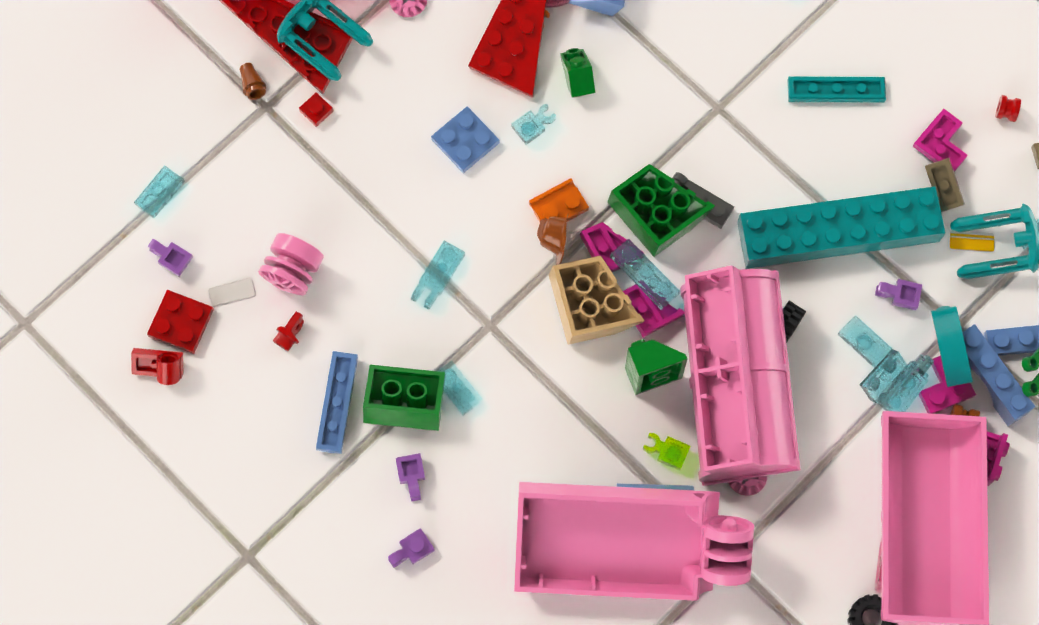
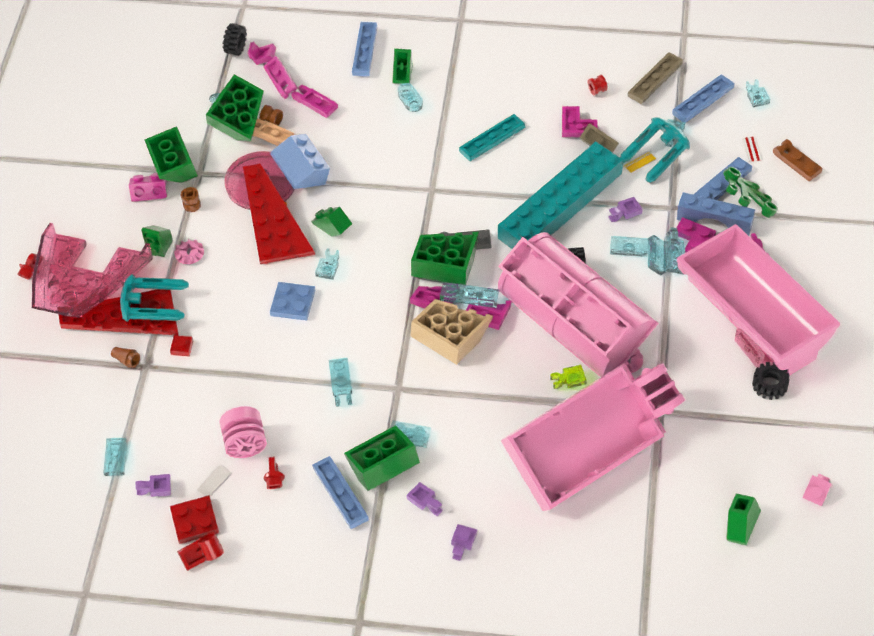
camera: 35 degrees left, 20 degrees down
orange plate [529,178,589,222] -> none
dark orange piece [537,214,569,265] -> none
green slope [625,339,688,395] -> none
teal arch [931,306,973,387] -> none

